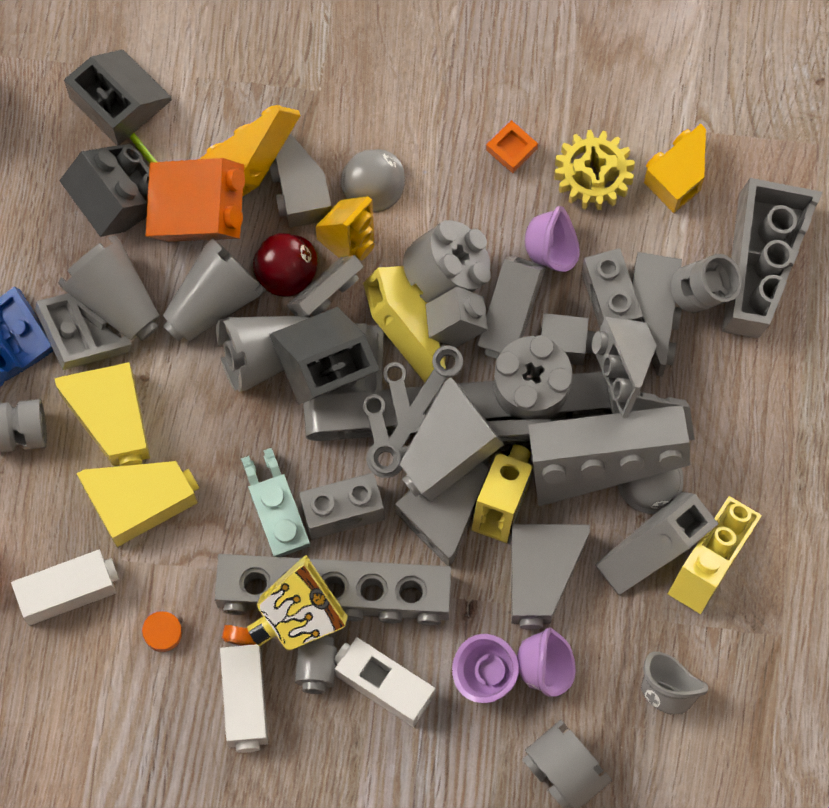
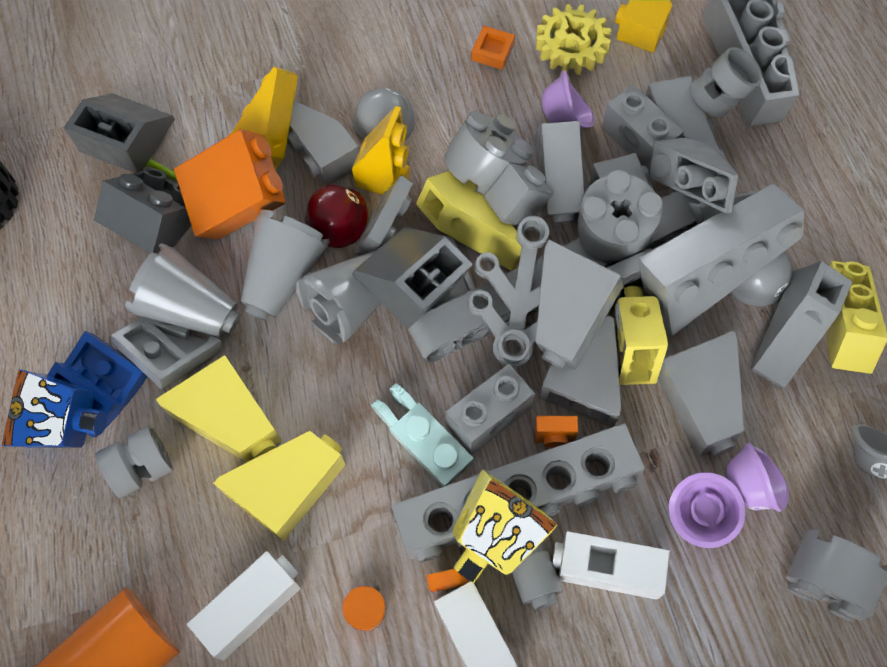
camera: 20 degrees left, 5 degrees down
none -> orange plate [534,416,578,448]

